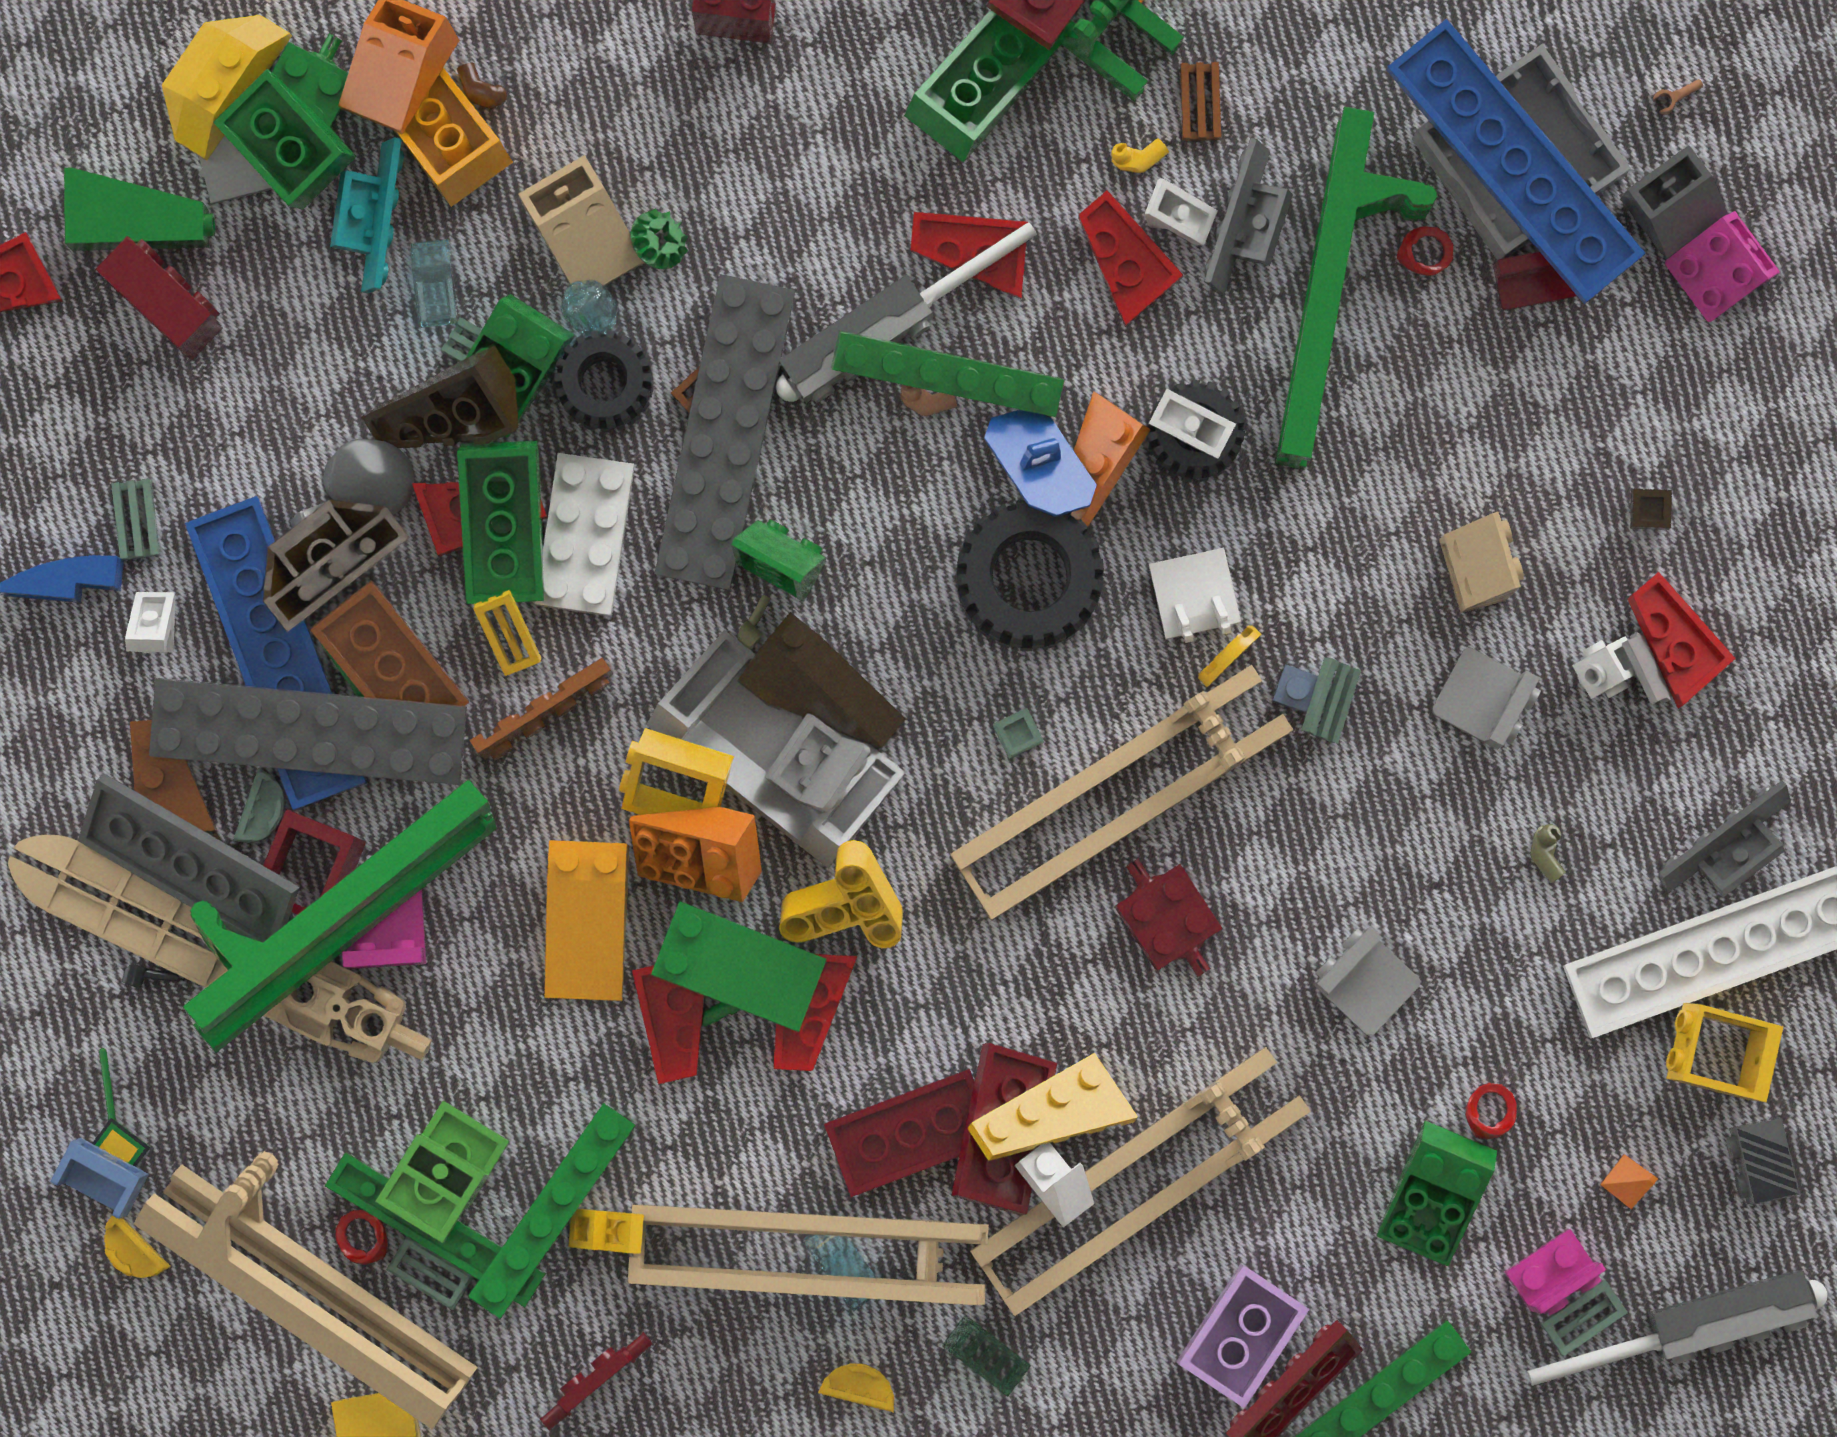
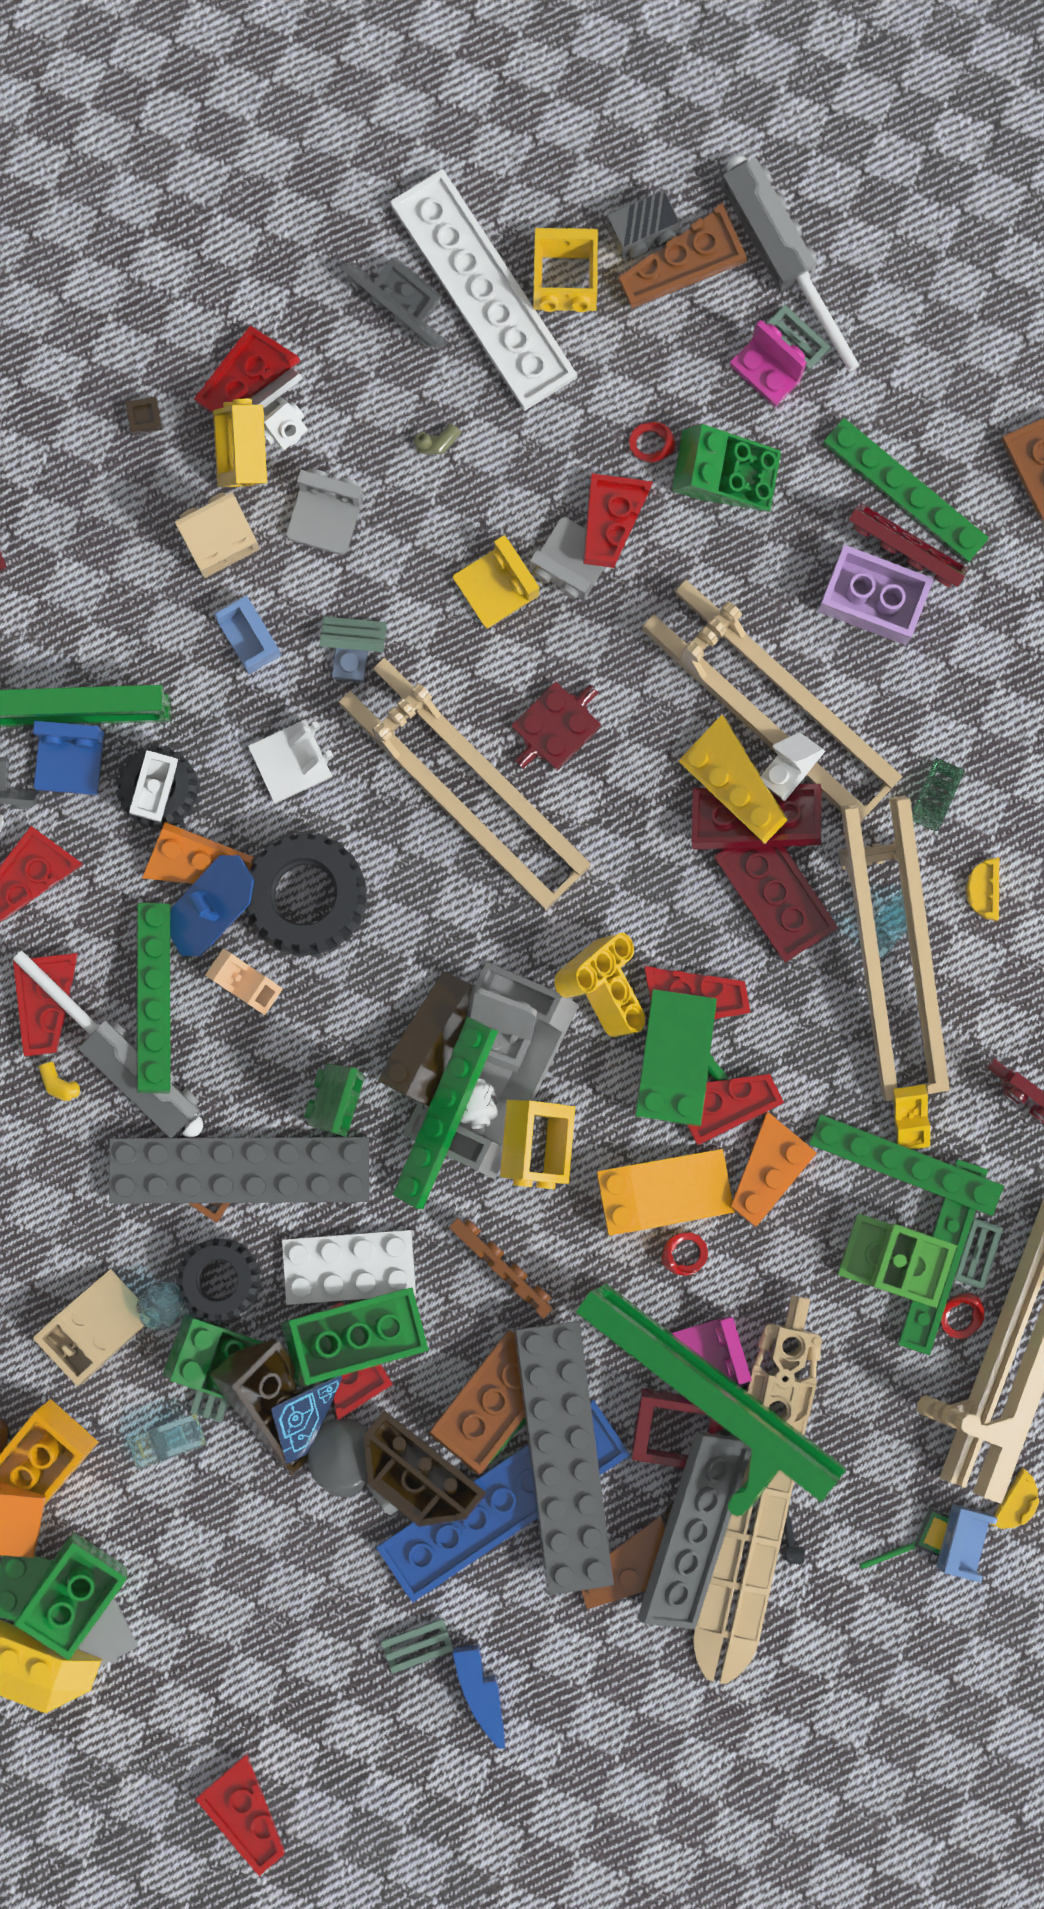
camera: 100 degrees left, 0 degrees up
green slope [64,167,216,251] -> none
dark red brick [95,236,223,361] -> none
white slope [125,592,175,653] -> none
sand green tile [233,768,286,844] -> none
teal bracket [330,137,404,293] -> none
yellow tile [473,590,541,676] -> none
orange slope [629,807,762,903] -> none
green gear [630,208,688,269] -> none
olive hand [737,595,771,650] -> none
nougat arm [900,385,957,416] -> none
sand green tile [992,708,1044,760] -> none
yellow tile [1198,625,1262,687] -> none
orange slope [1600,1154,1658,1209] -> none
none -> blue bracket [33,721,104,795]
none -> yellow arm [38,1062,80,1101]
none -> light nougat brick [205,948,283,1015]
none -> yellow window [213,399,267,487]
none -> medium blue panel [214,595,282,674]
none -> dark blue sticker [272,1375,343,1463]
none -> green plate [392,1017,498,1209]
none -> yellow bracket [453,535,540,629]
none -> white head [460,1079,499,1129]
none -> red wing [583,473,654,568]
none -> dark orange wing [619,203,747,309]
none -> red piece [661,1232,708,1276]
none -> orange wing [730,1111,817,1228]

